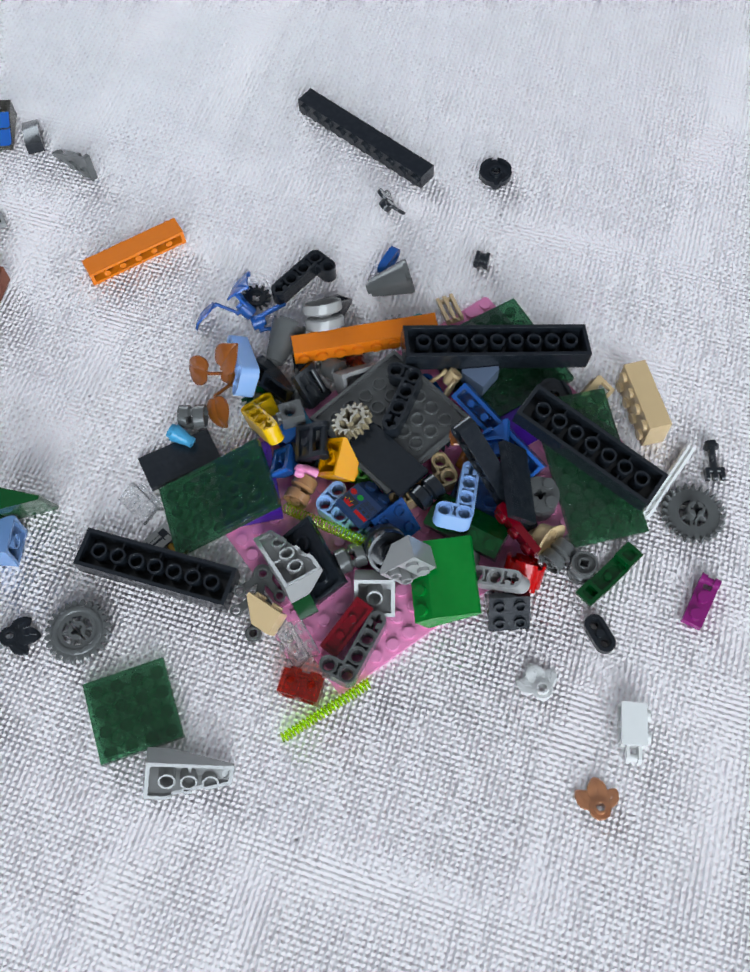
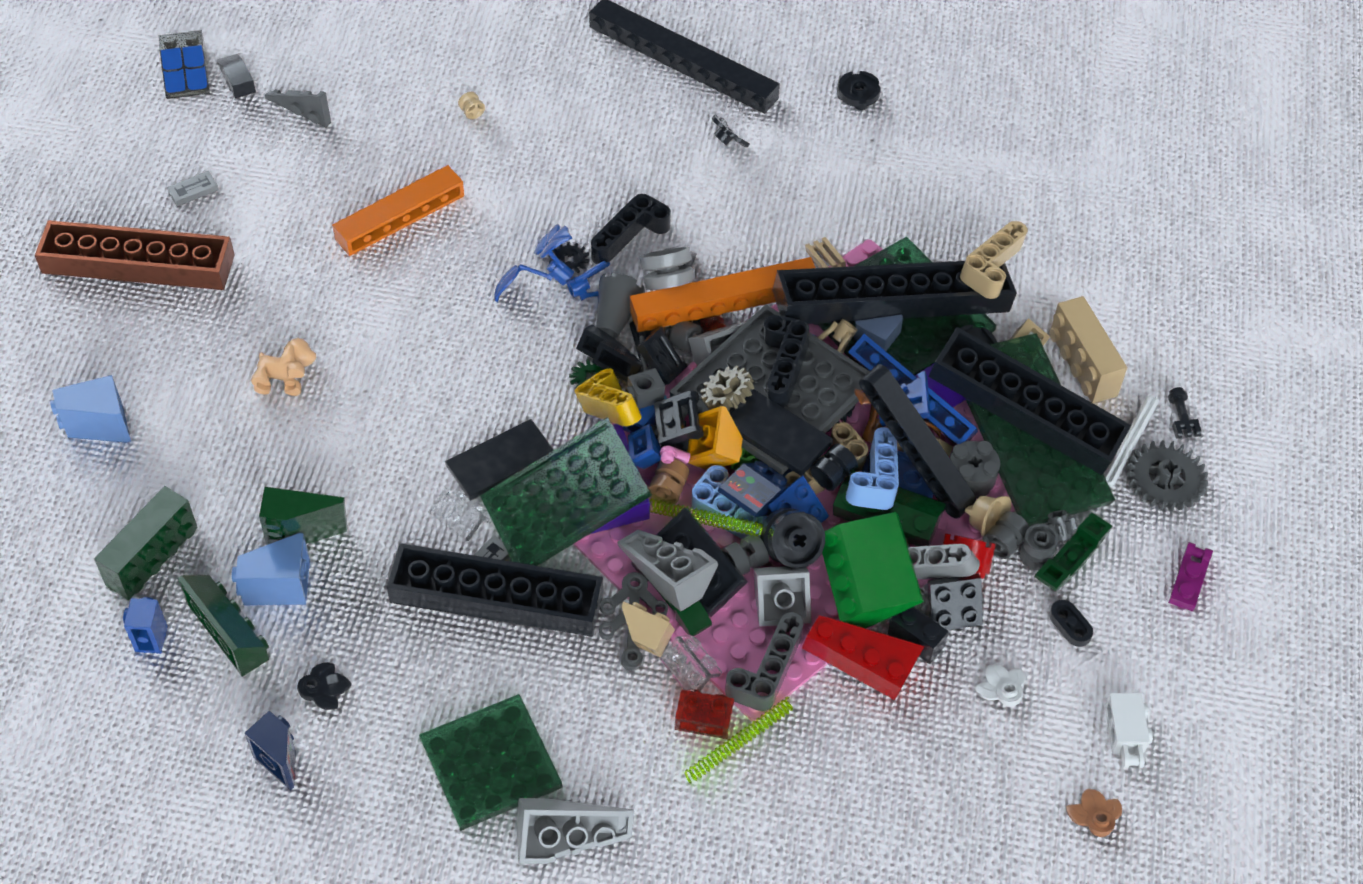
camera: 10 degrees left, 10 degrees down
dark grey gear [44,599,113,665] -> none
dark azure cone [166,424,196,448] -> none
dark grey wheel [177,404,209,429] -> none
dark orange plant [189,343,238,428] -> none
light blue beam [227,335,260,398] -> none
dark red plate [319,596,373,657] -> none
dark grey cone [365,259,415,297] -> none
blue beam [377,246,400,273] -> none
light grey slope [380,535,437,585] -> none
black wheel [473,250,491,270] -> none
dark red plate [494,502,541,559] -> none
black tile [498,440,537,526] -> none
none -> light nougat animal [251,338,316,396]
none -> tan wheel [458,92,485,120]
none -> red wedge [802,615,924,700]
none -> black brick [887,607,949,664]
none -> tan beam [960,221,1028,299]
none -> dark grey gear [1043,510,1077,541]

